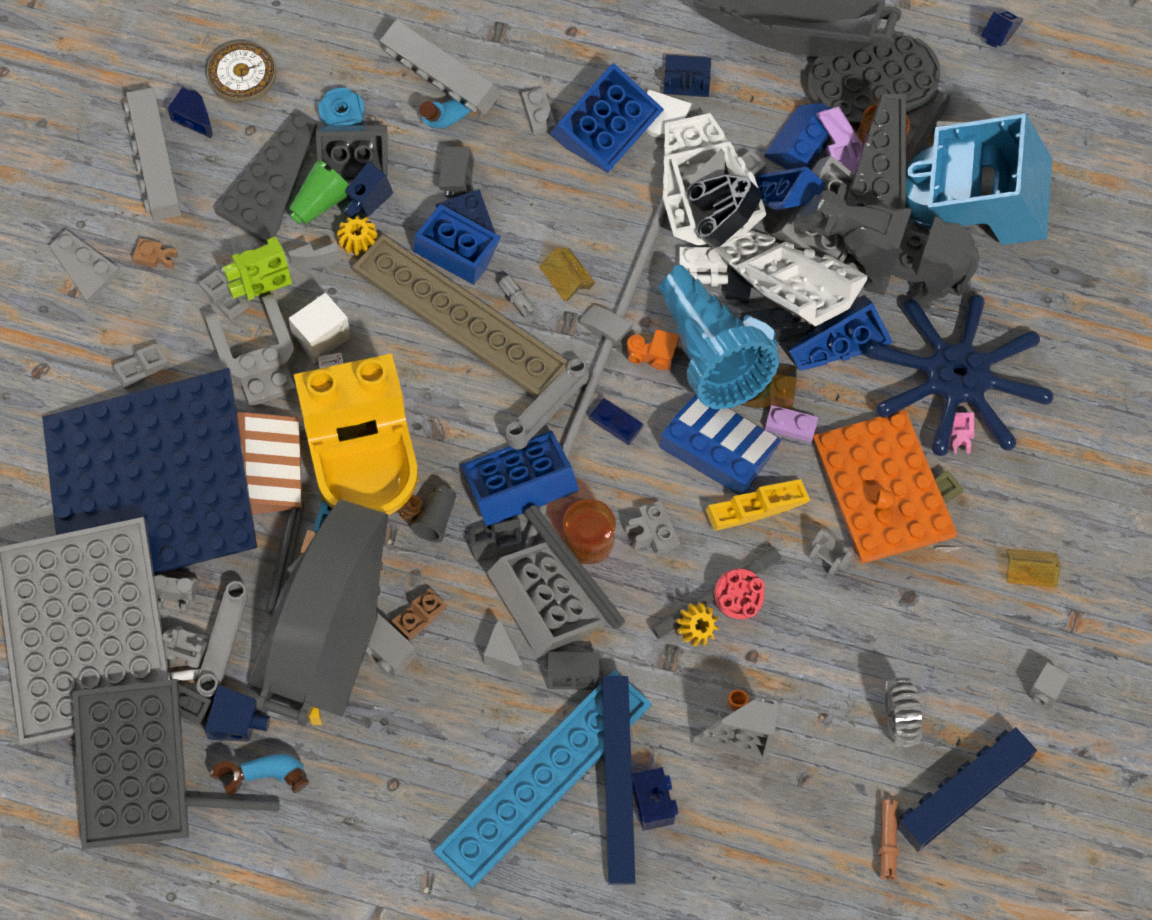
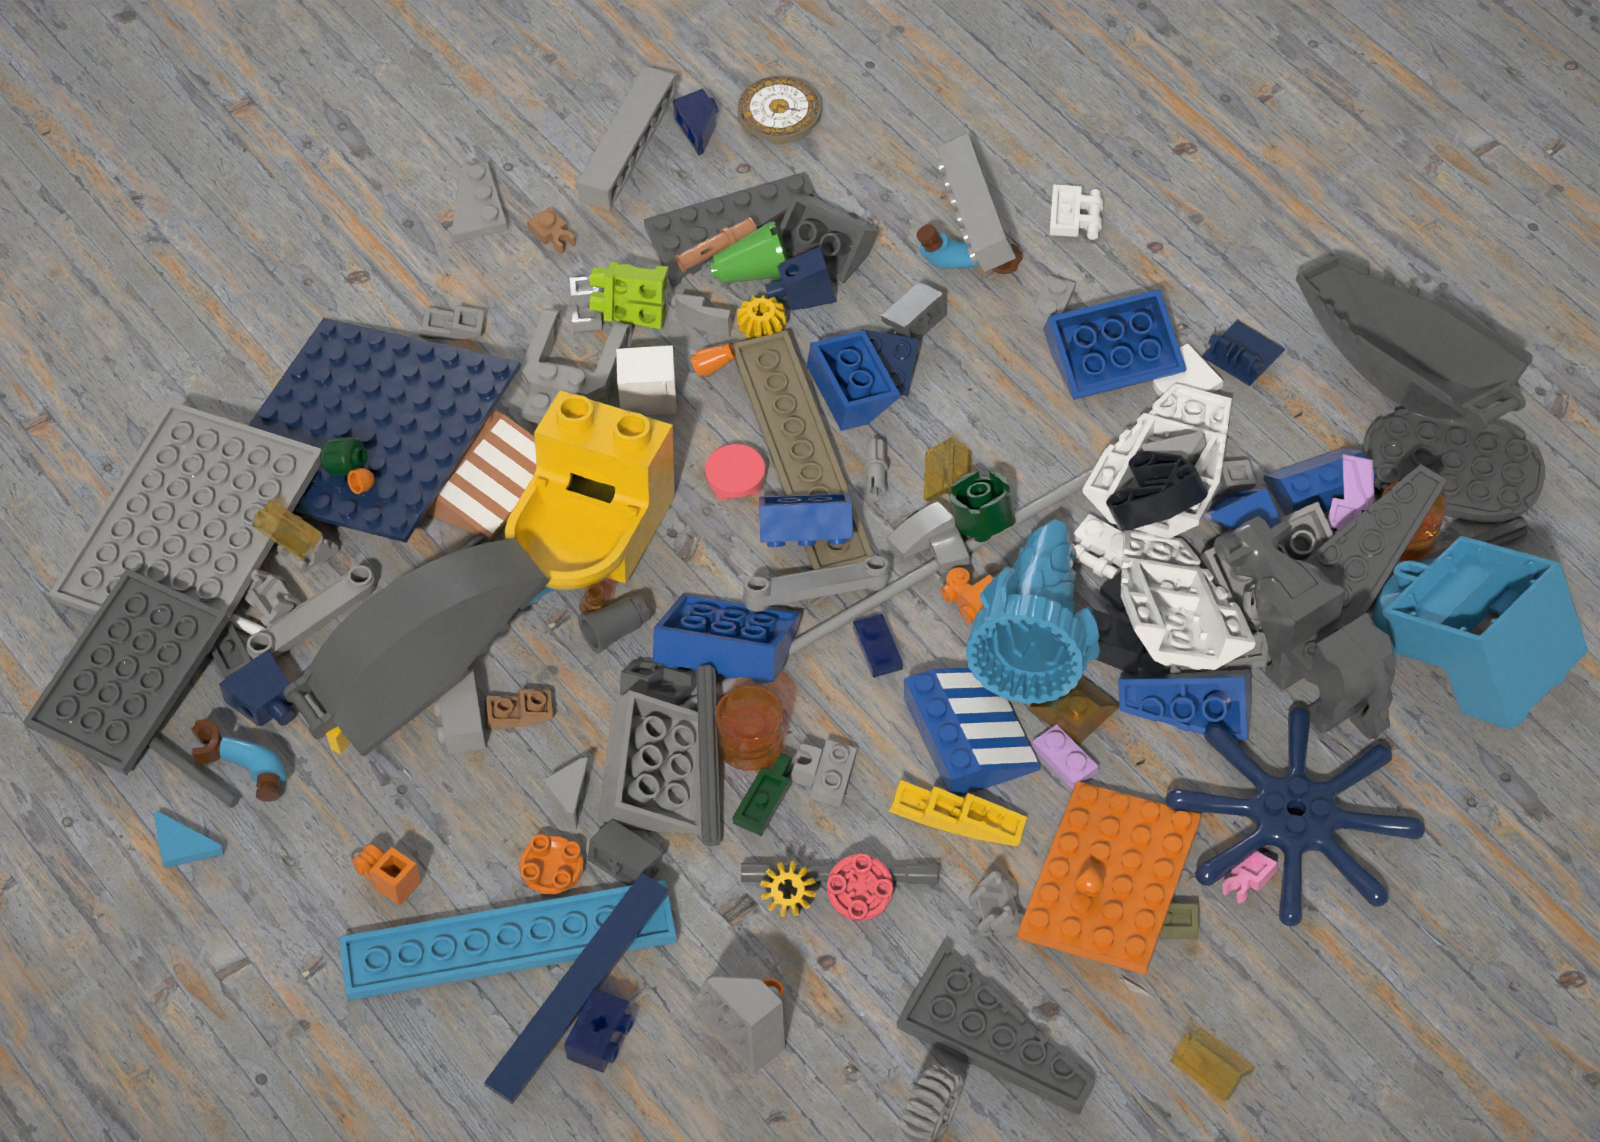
camera: 40 degrees right, 10 degrees down
dark azure plate [318,88,365,126] -> none
none -> dark azure tile [154,812,224,868]
none -> clear yellow panel [252,499,322,560]
none -> dark green head [320,437,367,477]
none -> orange hinge [348,468,375,494]
none -> orange brick [352,844,421,906]
none -> orange dish [519,834,584,895]
none -> nougat pin [675,217,757,272]
none -> orange cone [690,343,737,377]
none -> coral tile [705,444,765,500]
none -> dark green plate [732,753,793,836]
none -> blue slope [759,493,853,547]
none -> light grey slope [887,502,955,559]
none -> dark grey wing [897,943,1094,1115]
none -> dark green brick [949,471,1016,542]
none -> white plate [1050,185,1103,240]
none -> light grey pin [1242,592,1262,632]

